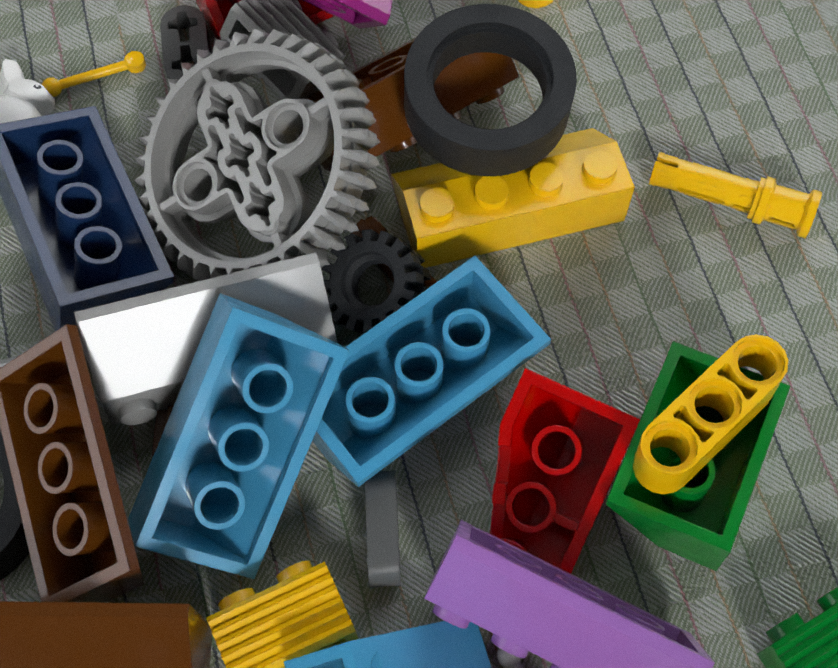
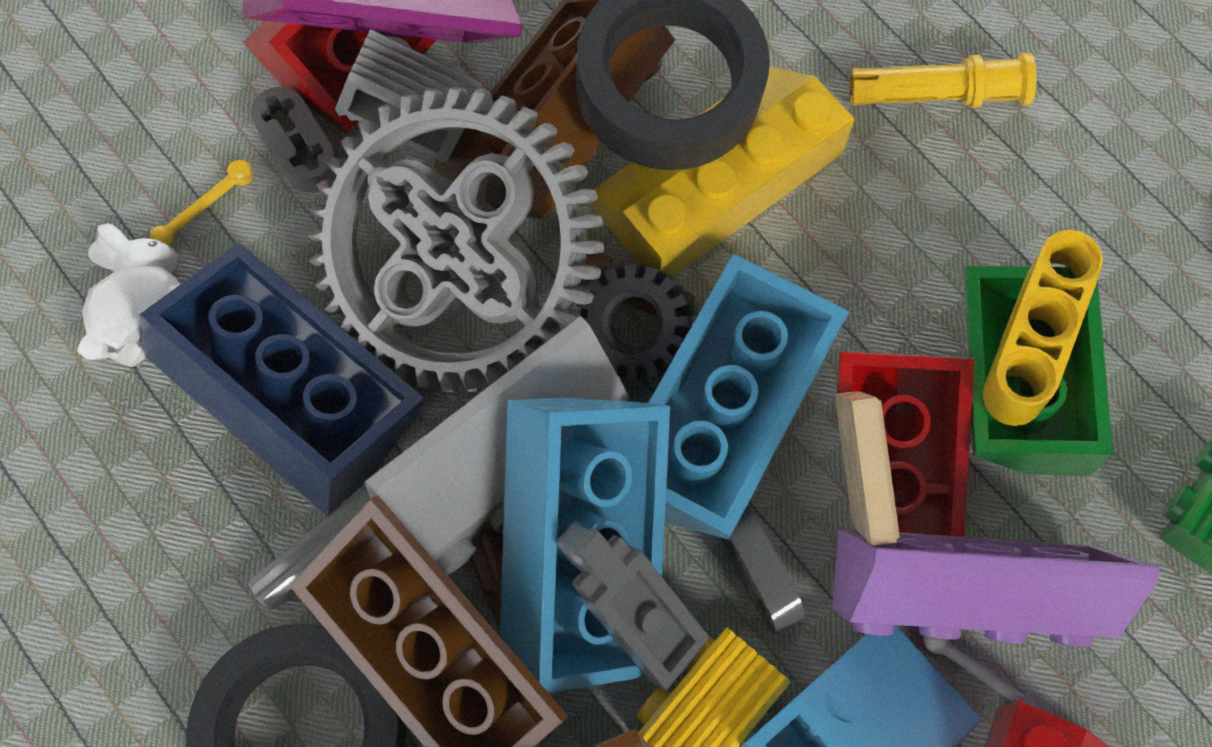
camera: 25 degrees left, 5 degrees up
none -> dark grey hinge [556,521,710,691]
none -> tan tile [834,391,900,546]

